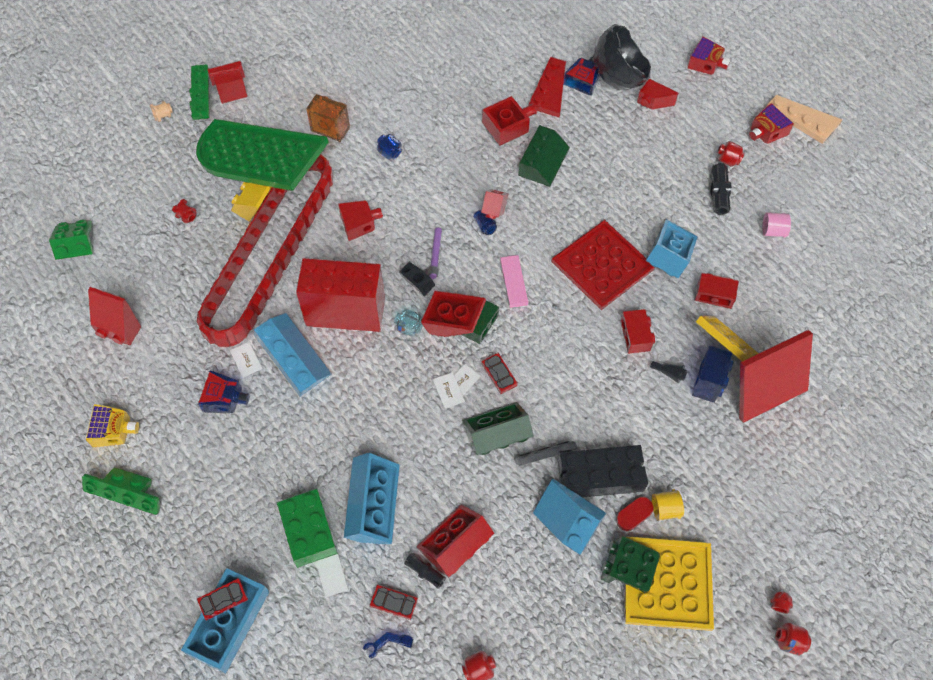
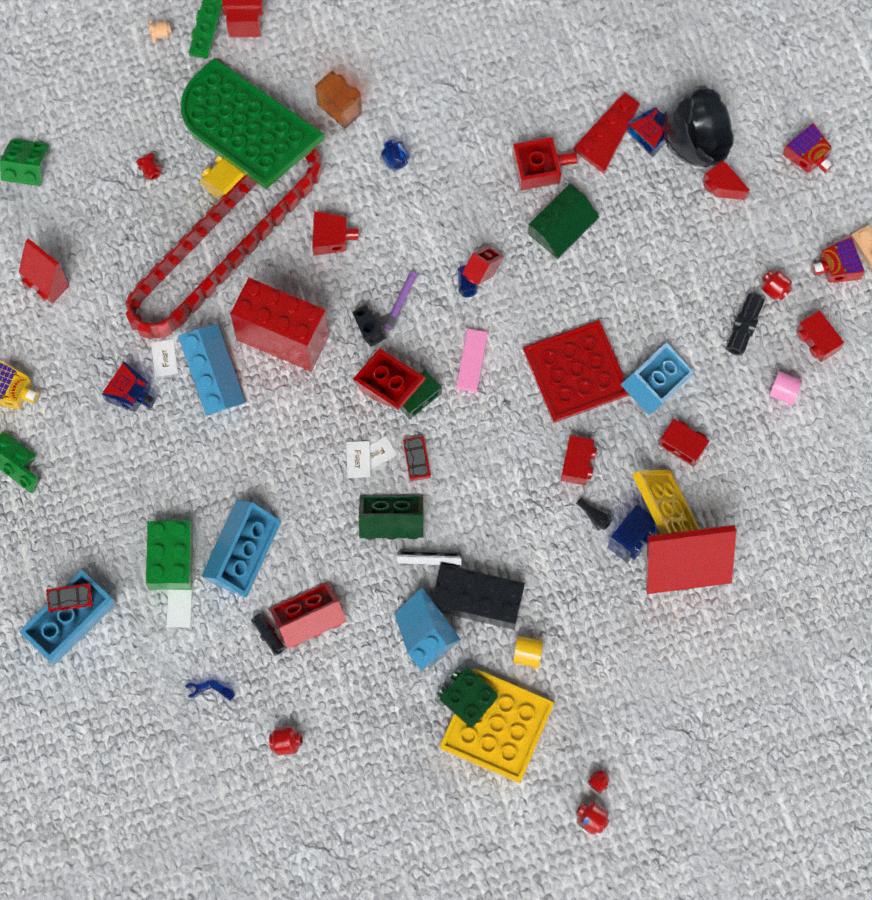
camera: 20 degrees right, 10 degrees up
tile [370,585,418,620] -> none
clear light blue head [394,309,423,337] -> none
red tile [616,497,654,531] -> none
none -> red brick [796,310,845,362]

